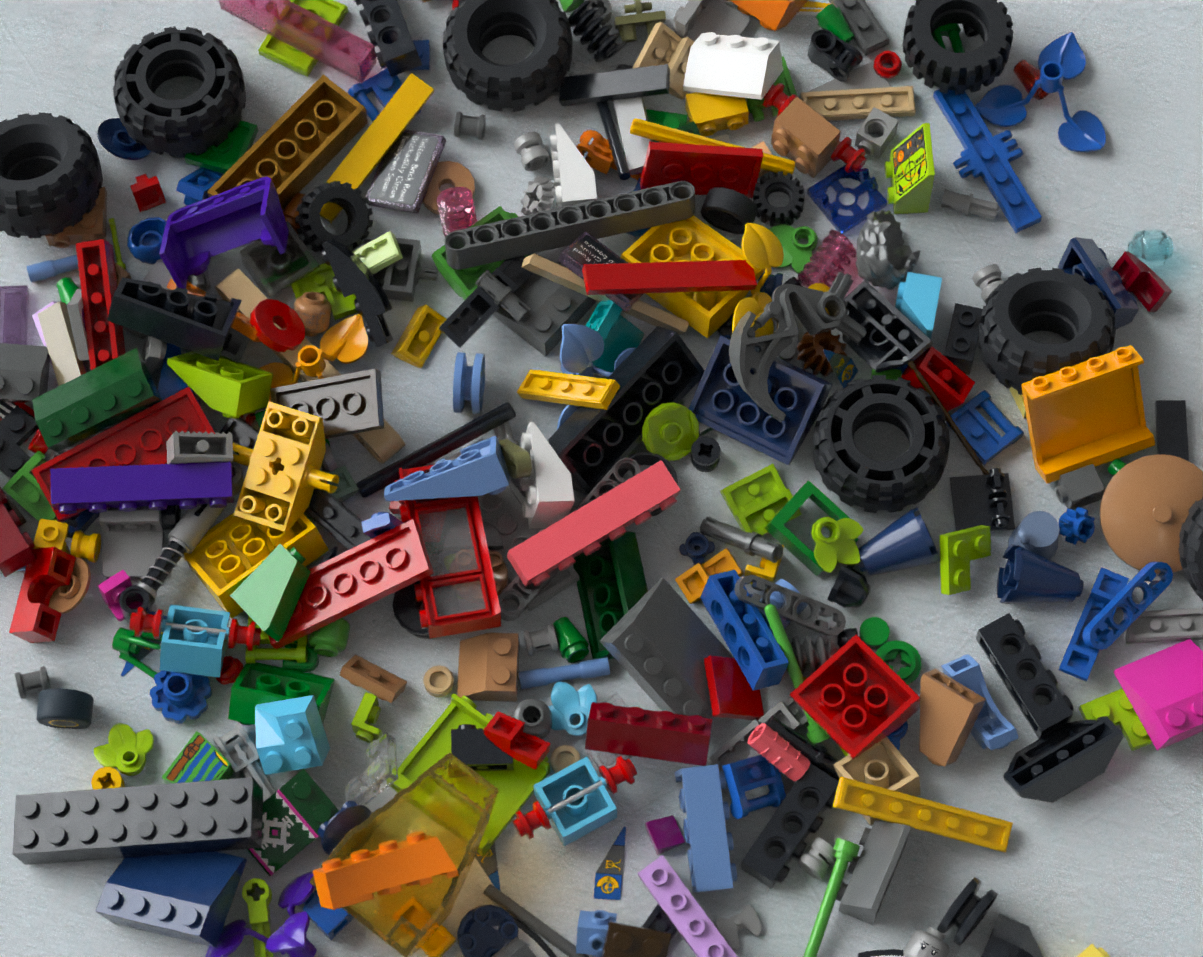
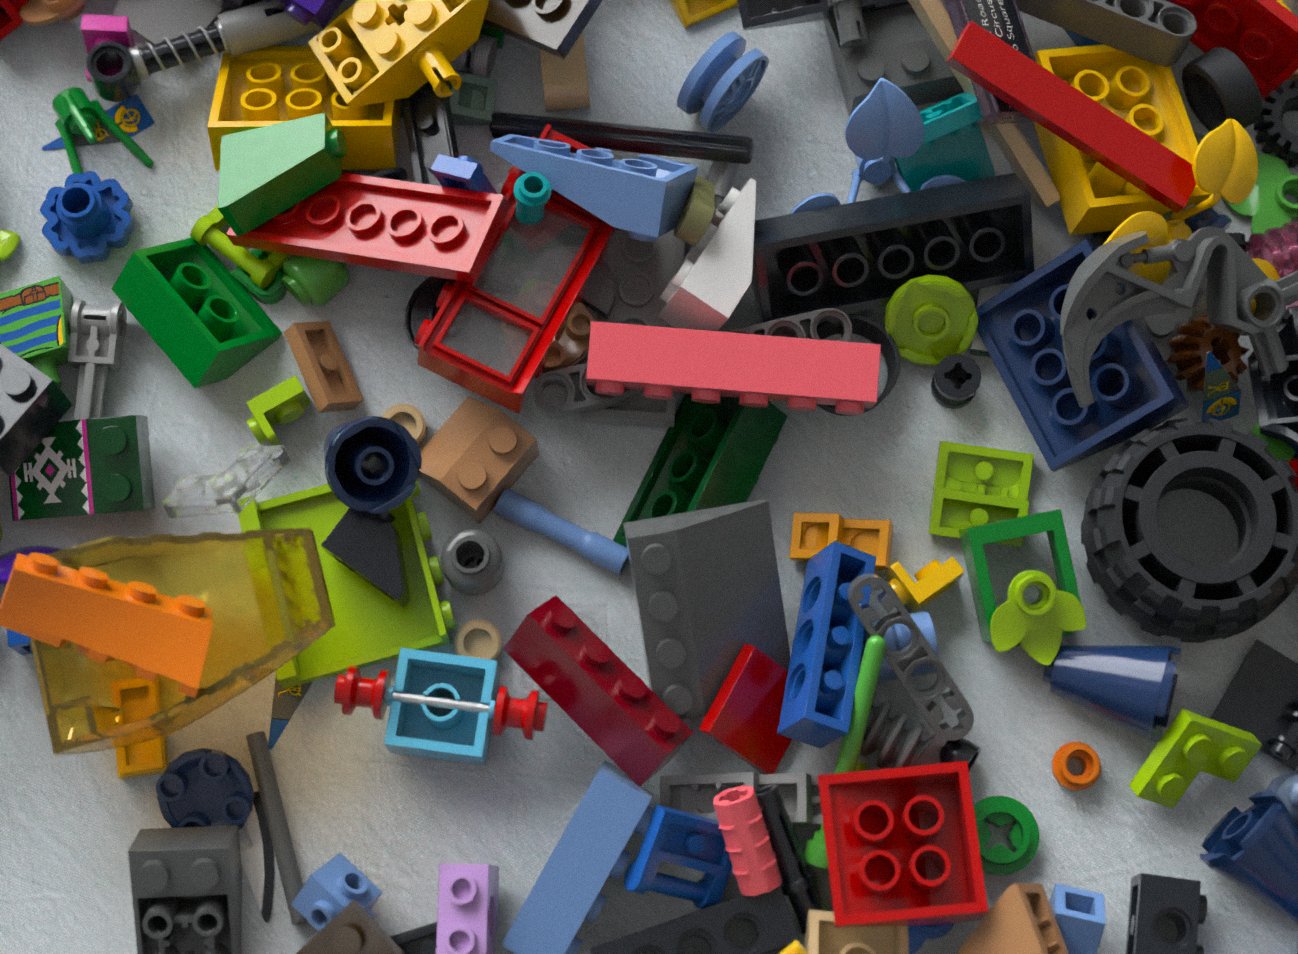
camera: 35 degrees right, 5 degrees up
medium azure brick [129,605,262,678] -> none
red plate [215,656,243,685] -> none
medium azure slope [255,695,330,775] -> none
dark blue dish [318,801,374,858] -> none
red slope [483,711,551,770] -> none
yellow tile [517,369,620,410] -> none
light grey bush [523,624,558,657] -> none
medium azure plate [548,682,597,736] -> none
green cone [553,617,589,663] -> none
sticker [594,827,626,900] -> none
magenta slope [645,815,685,855] -> none
dark blue plate [679,532,715,565] -> none
dark grey pin [700,516,783,563] -> none
black piece [827,564,871,608] -> none
green tile [859,617,890,649] -> none
none -> dark blue cone [324,416,422,513]
none -> teal pin [513,172,552,225]
none -> orange plate [1051,742,1101,791]

